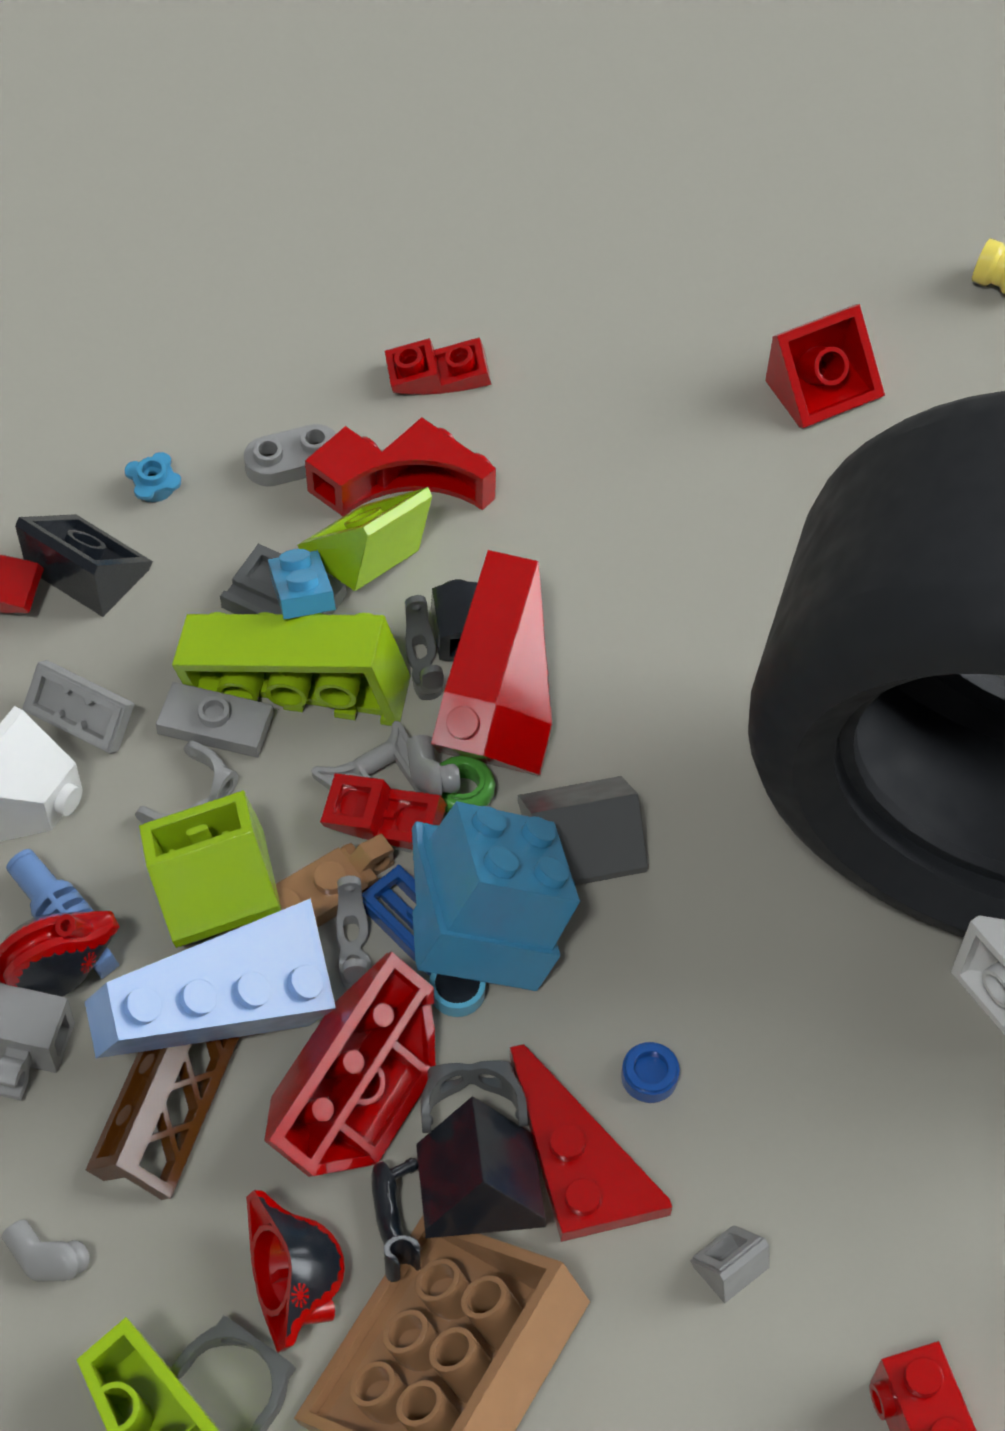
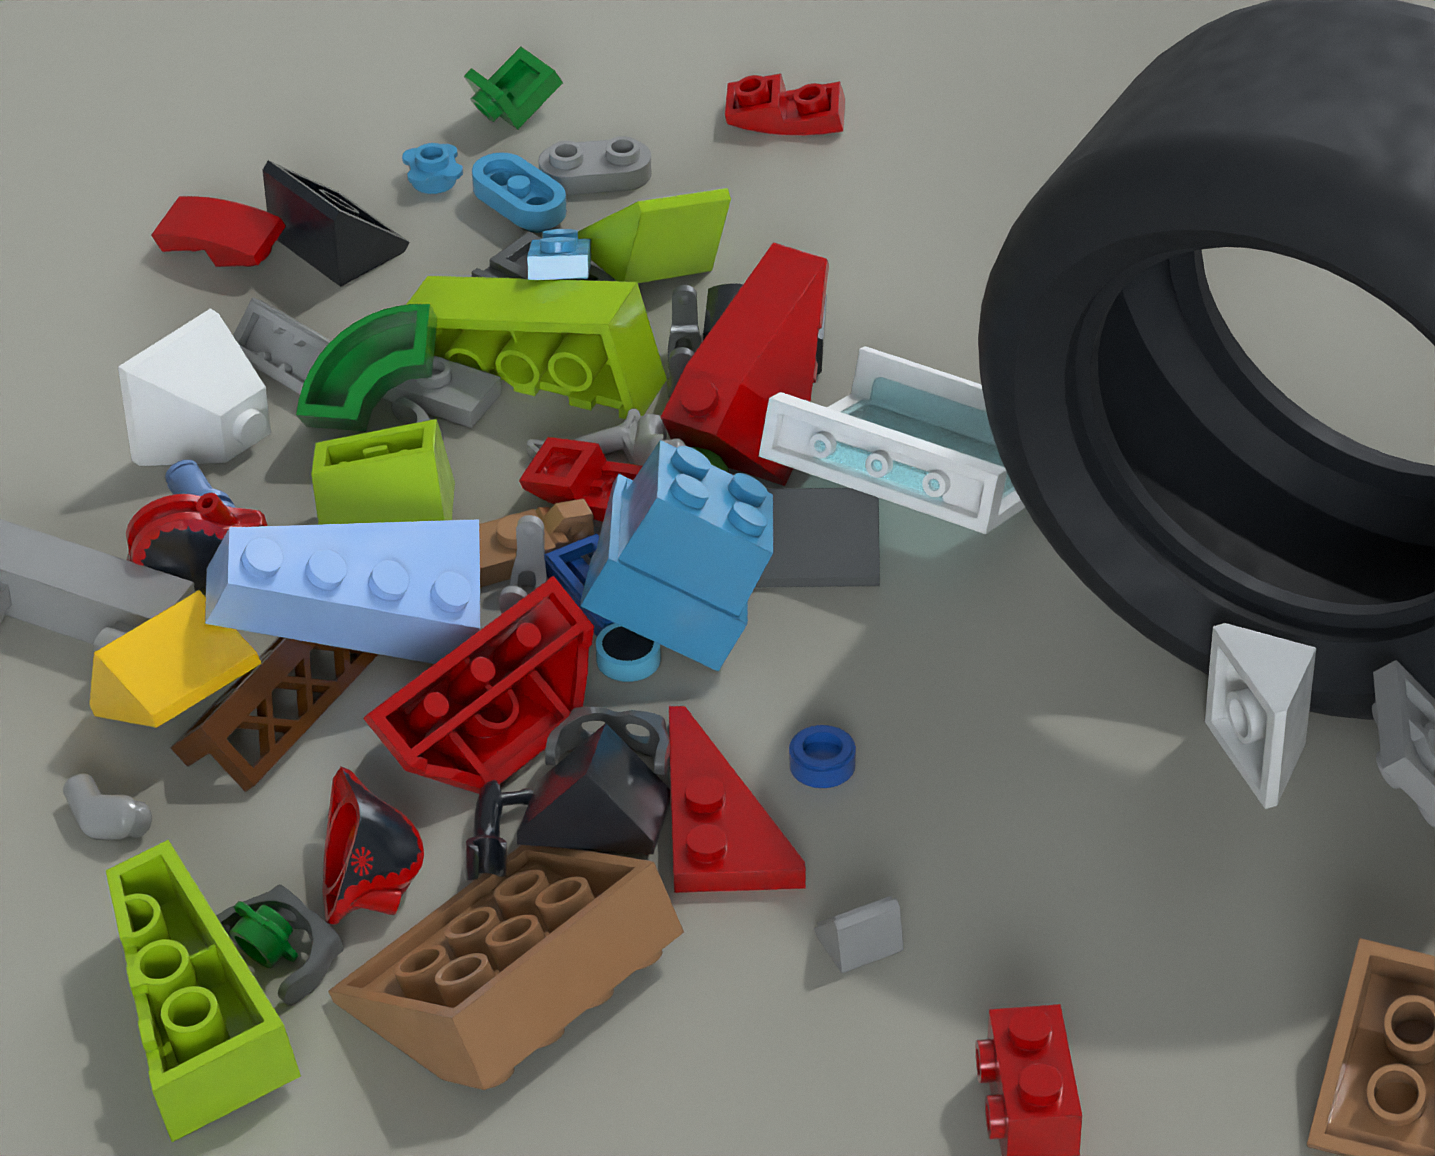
camera: 15 degrees right, 15 degrees down
red arch [305,417,496,517] -> none
none -> yellow slope [89,590,262,728]
none -> green plate [229,901,299,968]
none -> green brick [296,304,438,432]
none -> green bracket [463,46,563,130]
none -> dark azure plate [472,153,567,233]
none -> white panel [759,346,1025,534]

